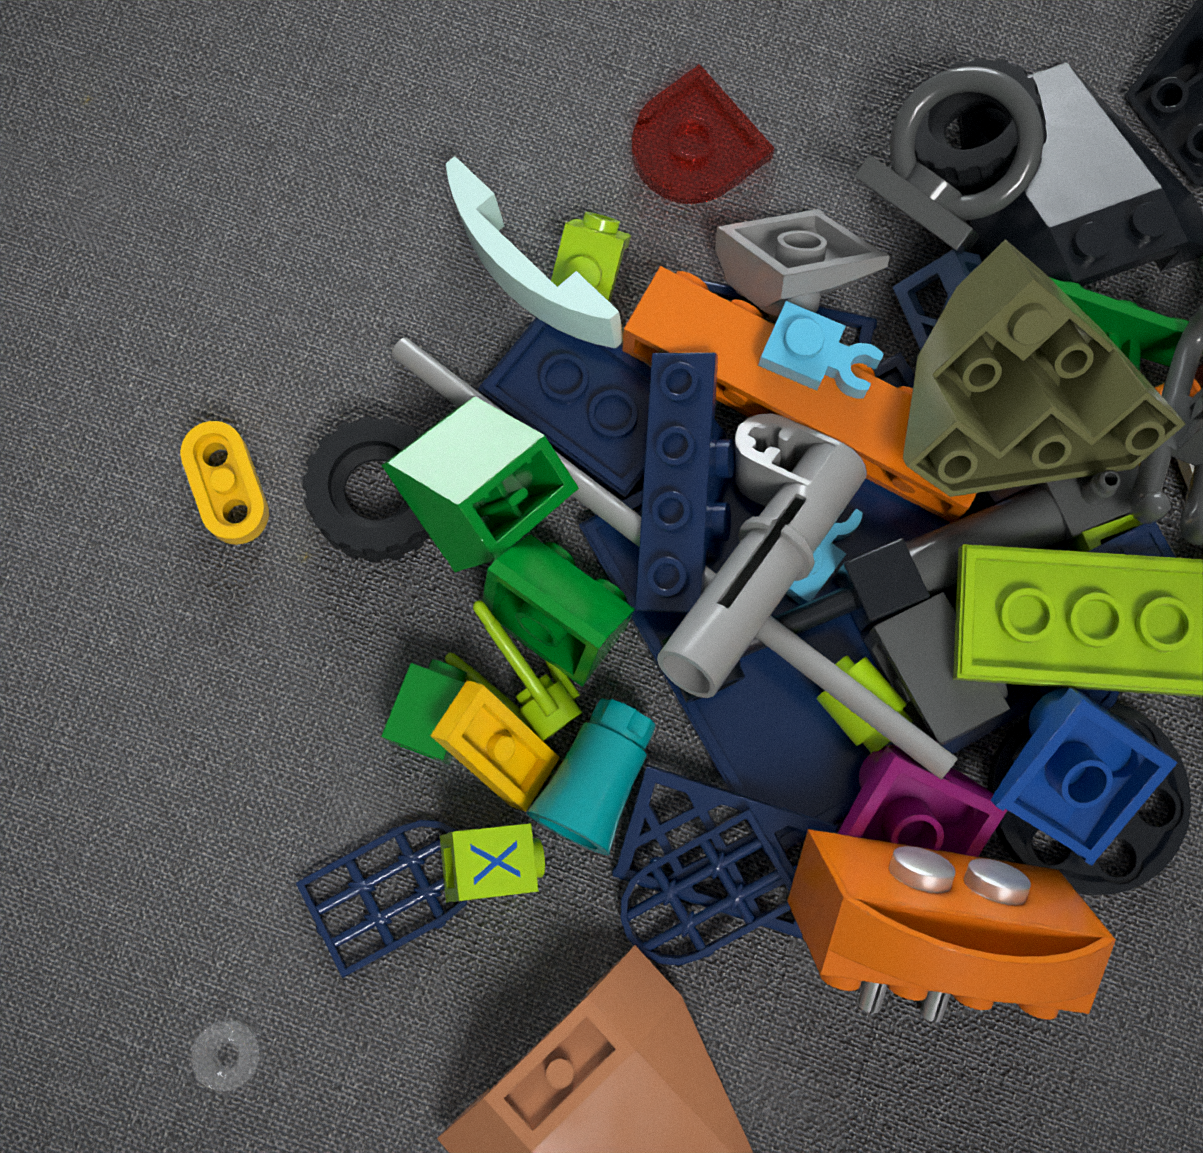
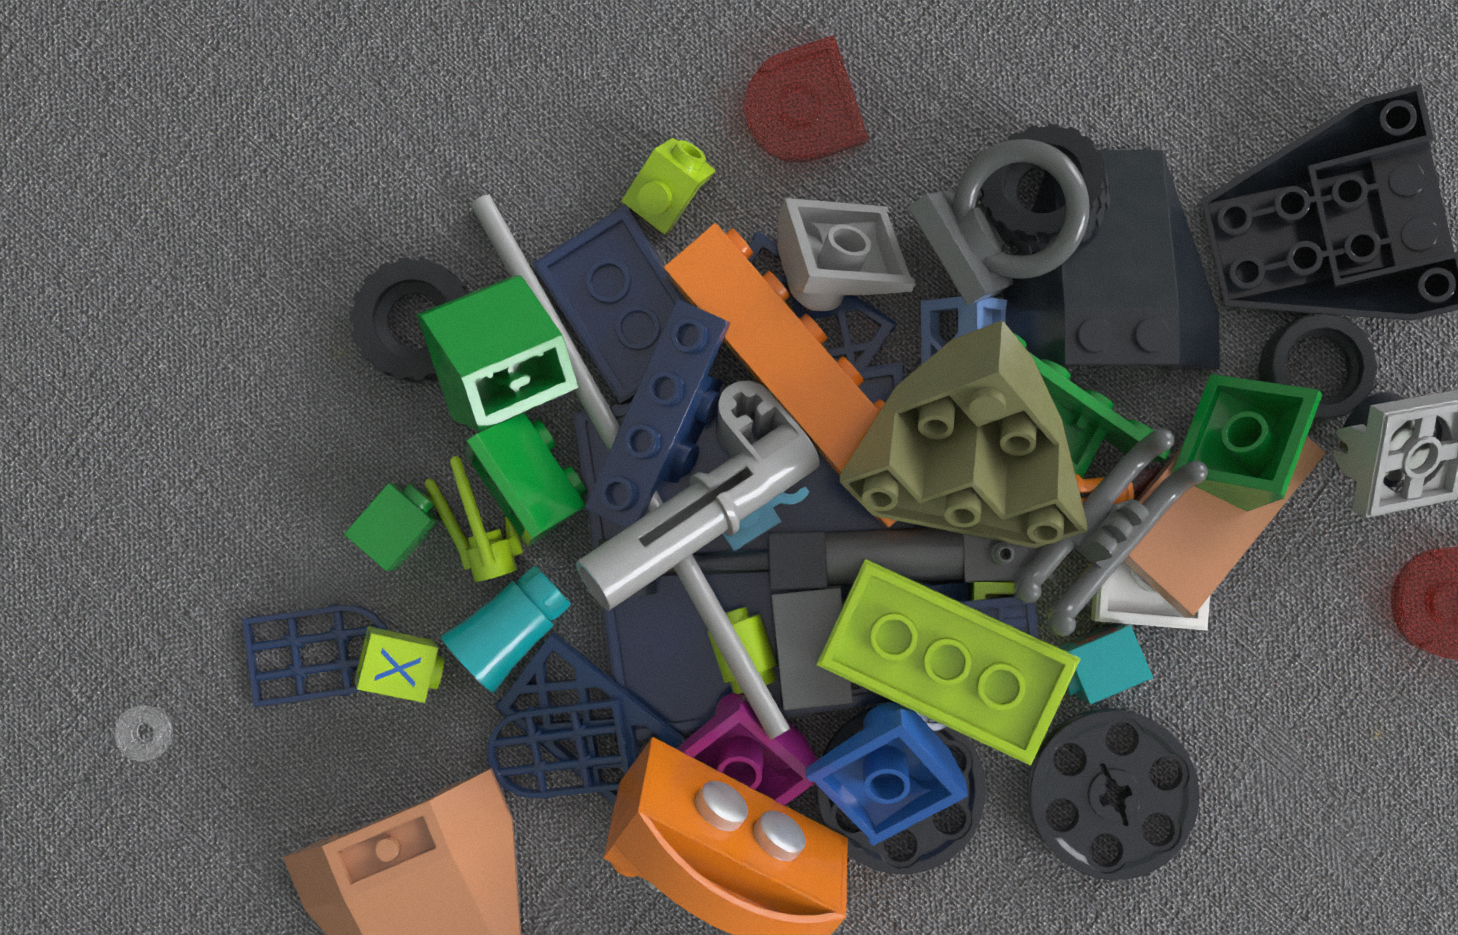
camera: 25 degrees right, 10 degrees up
yellow plate [180,421,269,545] -> none
yellow plate [430,680,560,812] -> none
light aqua slope [446,156,624,348] -> none
medium azure plate [758,301,884,399] -> none

